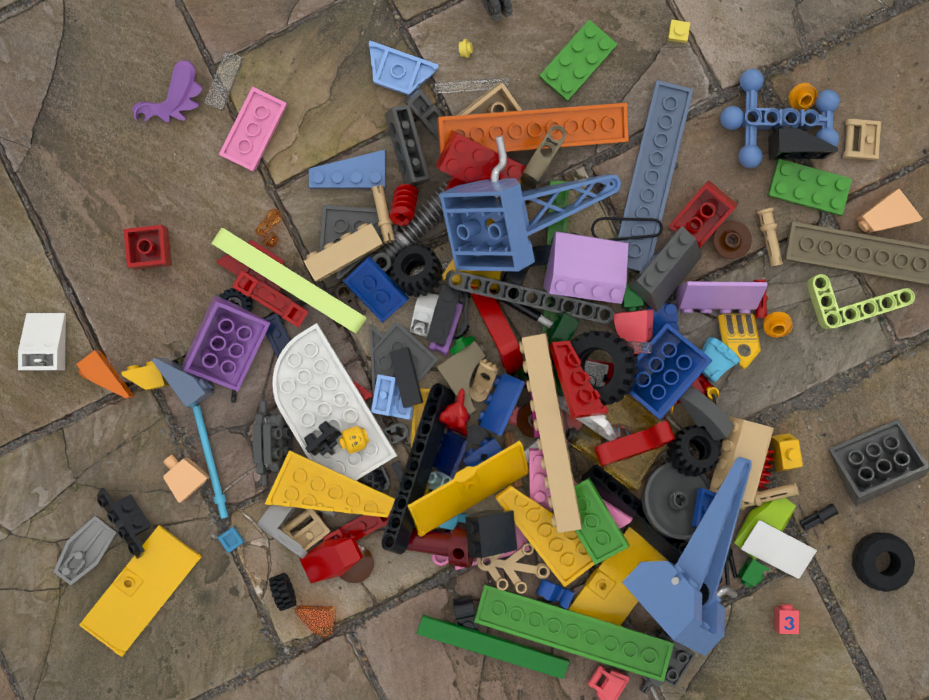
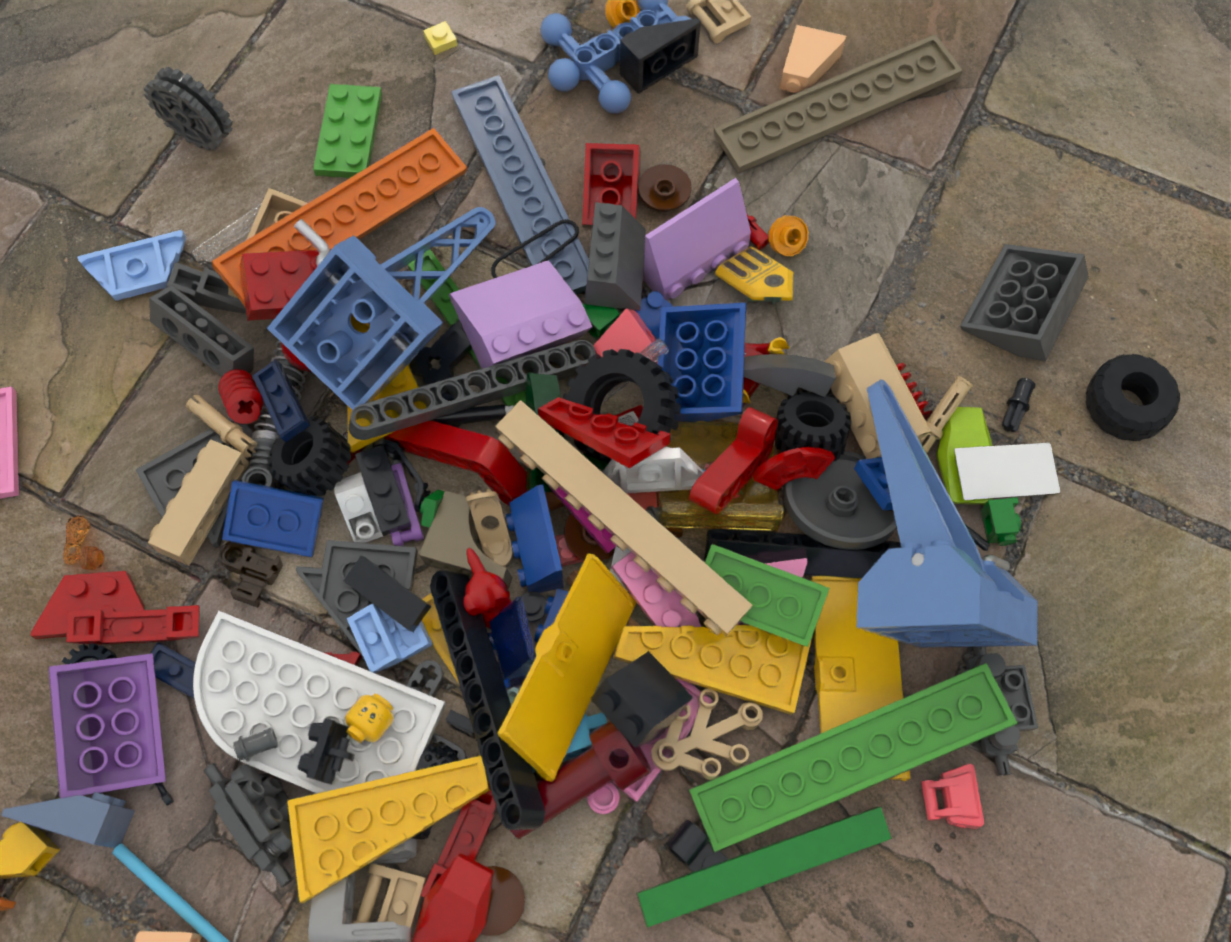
camera: 30 degrees left, 20 degrees down
yellowish green beam [211,227,367,334] -> none
medium blue wing [309,150,386,189] -> none
light yellow plate [459,39,473,58] -> none
dark tan connector [521,125,566,189] -> none
blue leg [536,579,575,609] -> none
medium azure piece [701,337,740,383] -> none
tan pin [756,208,783,267] -> none
bright green plate [767,159,852,216] -> none
yellow torso [771,433,803,472] -> none
coral brick [774,604,799,634] -> none
yellowish green beam [807,274,915,329] -> none
none -> dark grey pin [233,727,278,761]
none -> dark blue tile [253,359,310,442]
none -> red tile [751,447,835,491]

